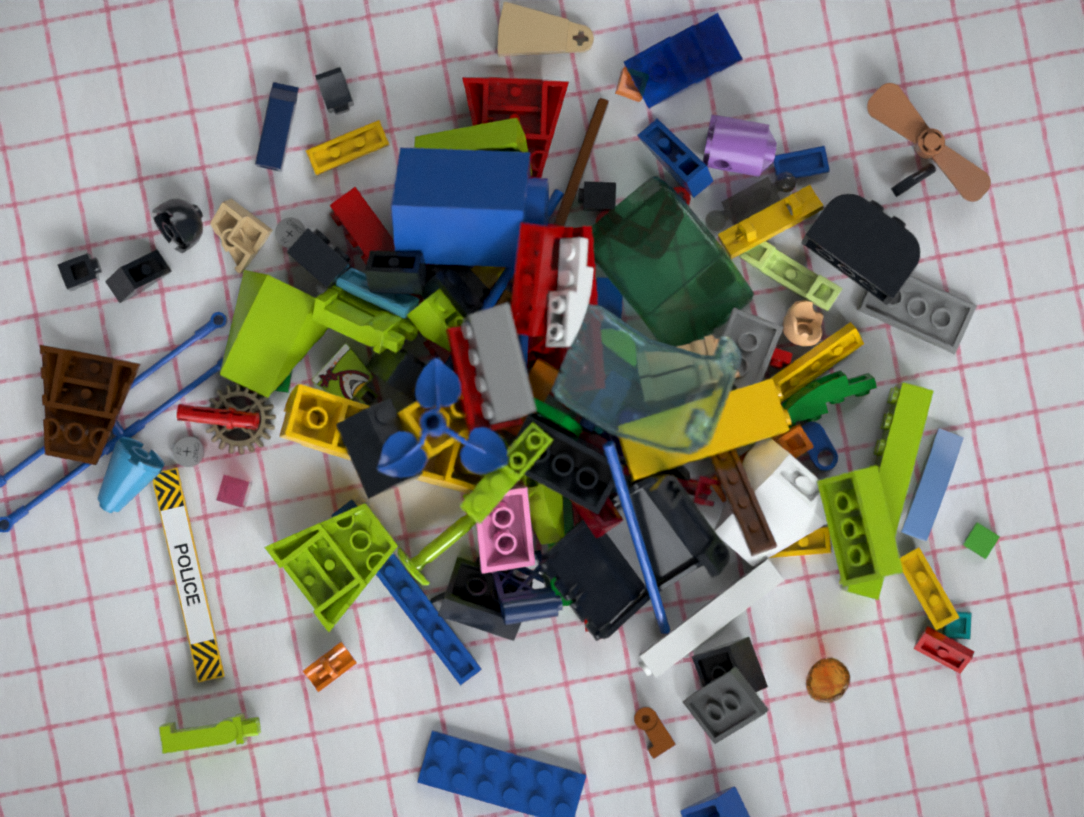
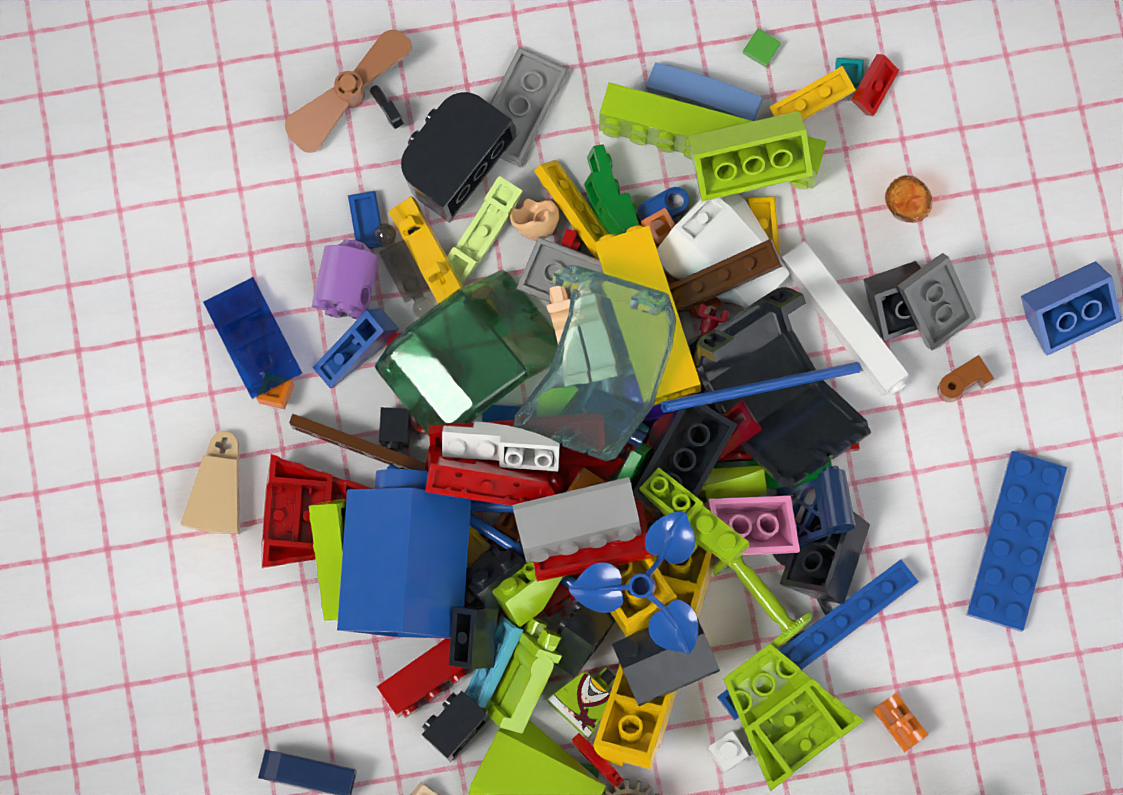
camera: 90 degrees left, 10 degrees down
light grey piece [275,217,306,248] -> none
yellow tile [306,120,390,176] -> none
black slope [315,67,354,115] -> none
none -> red tile [572,733,624,787]
none -> white brick [706,731,749,774]

